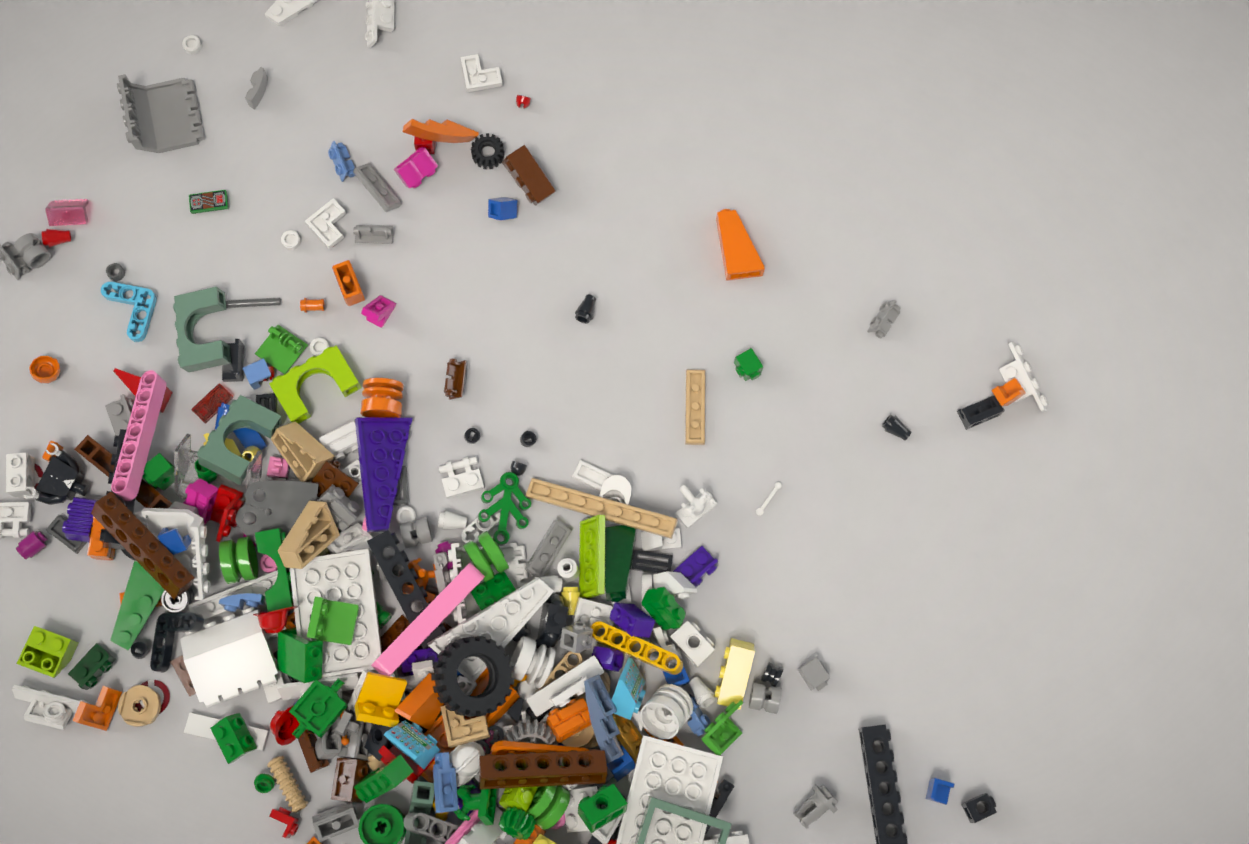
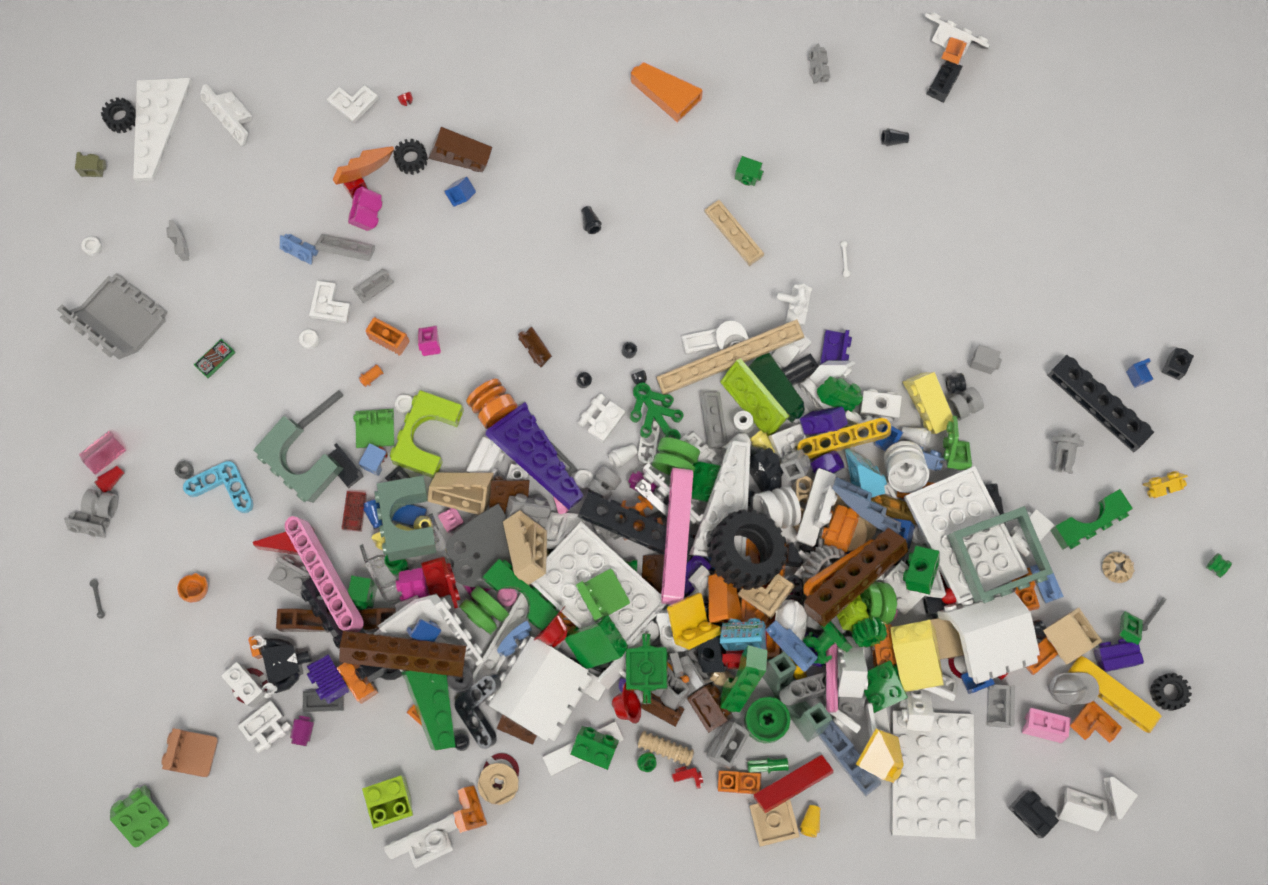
camera: 35 degrees left, 0 degrees up
dark green bracket [68,643,116,690] -> none

